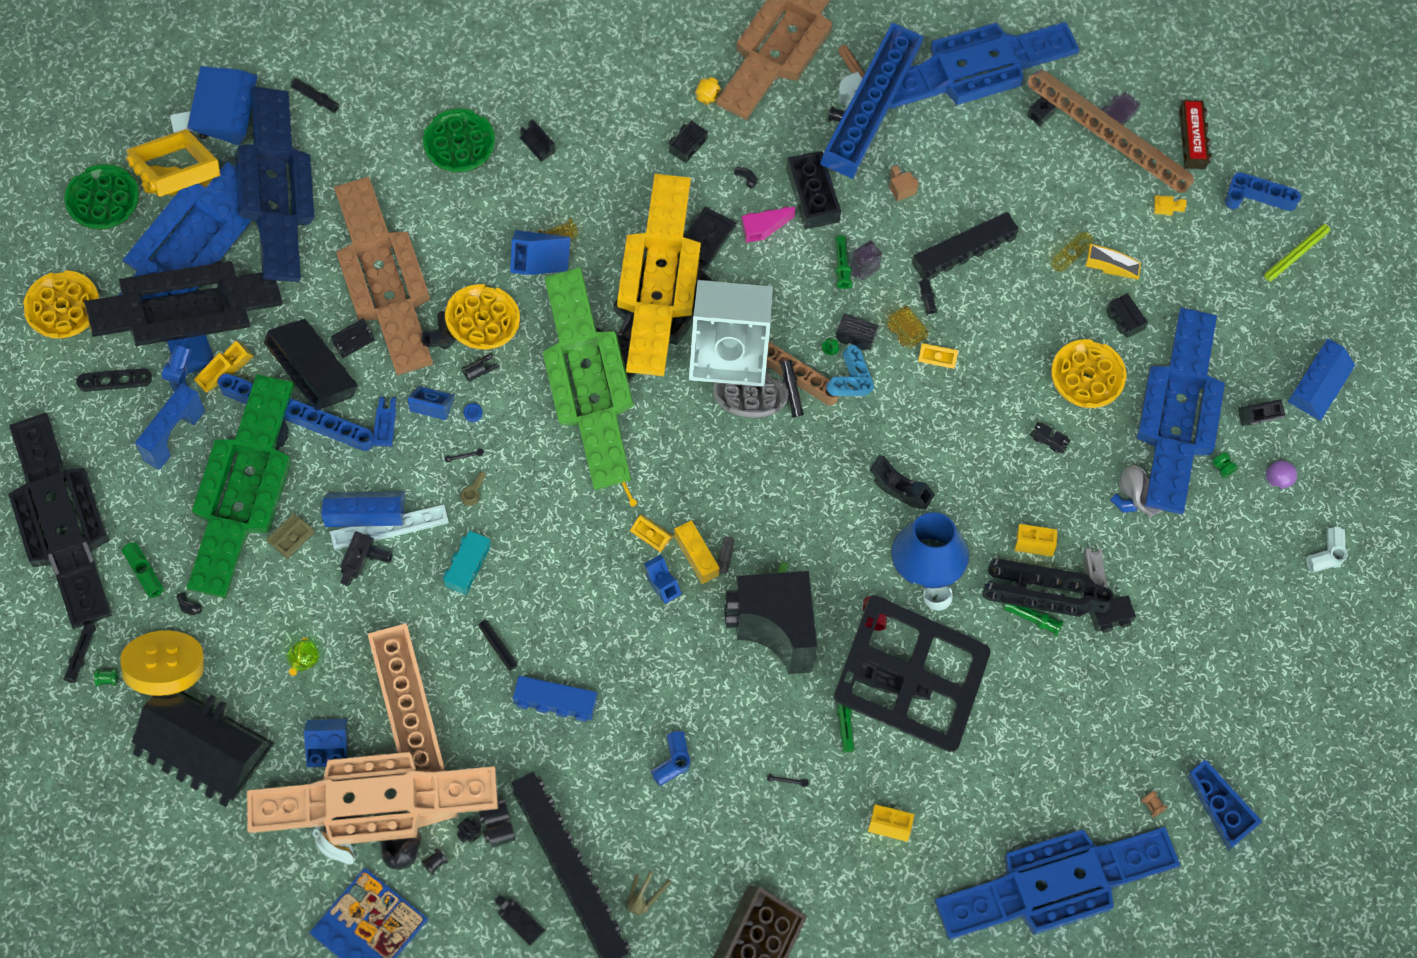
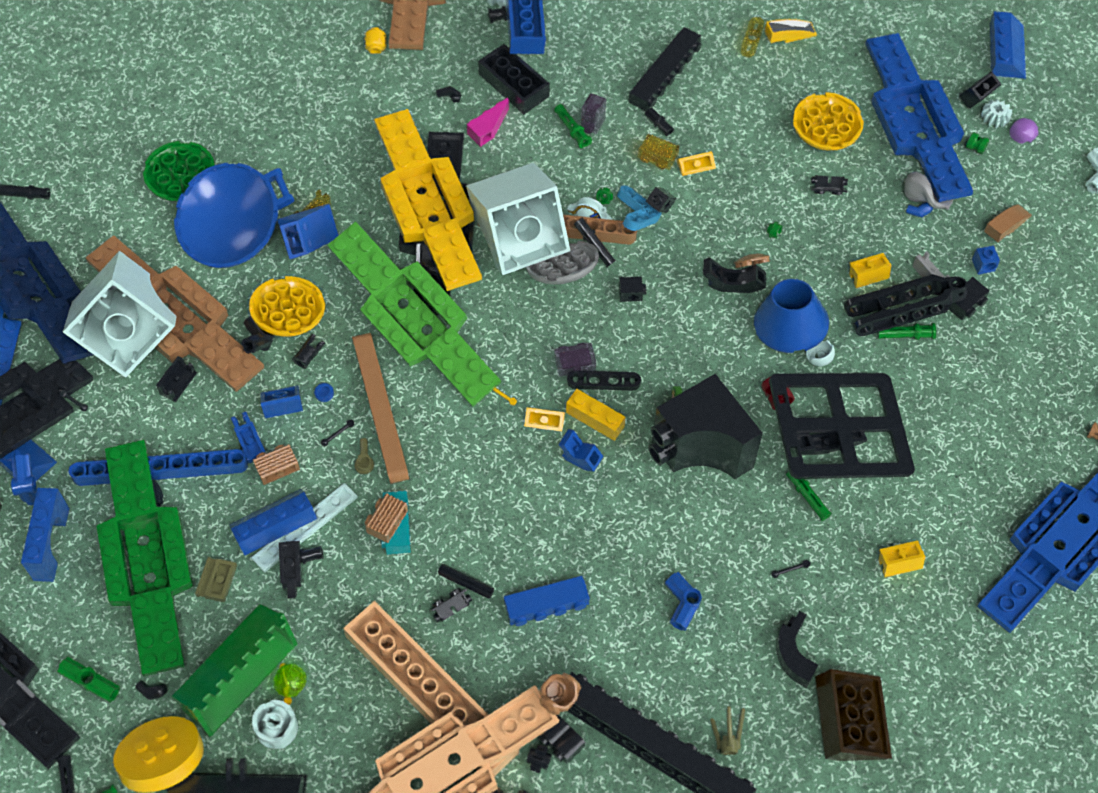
camera: 25 degrees left, 5 degrees down
yellow slope [194,341,254,393] -> none
black brick [264,319,358,411] -> none
blue slope [304,719,349,767] -> none
black hinge [519,119,555,162] -> none
black brick [668,120,708,163] -> none
dark grey axle [718,537,735,574] -> none
black brick [835,313,879,350] -> none
medium nougat brick [889,165,919,201] -> none
black brick [1107,293,1148,338] -> none
none -> black hinge [58,388,88,412]
none -> light aqua brick [63,251,177,377]
none -> green piece [171,604,298,737]
none -> blue dish [174,163,294,268]
none -> medium nougat brick [252,444,300,485]
none -> light aqua brick [252,700,298,749]
none -> medium nougat beam [352,333,409,484]
none -> medium nougat brick [365,494,408,543]
none -> black hinge [429,588,472,623]
none -> medium nougat hair [539,673,581,715]
none -> clear purple brick [554,343,596,377]
none -> light aqua hat [567,197,612,220]
none -> black beam [567,370,641,391]
none -> black brick [619,277,646,302]
none -> black brick [645,187,677,213]
none -> medium nougat dish [734,253,770,268]
none -> green plate [767,222,783,239]
none -> black arch [776,611,818,688]
none -> blue brick [972,245,1000,275]
none -> light aqua gear [981,99,1012,129]
none -> medium nougat slope [984,204,1032,242]

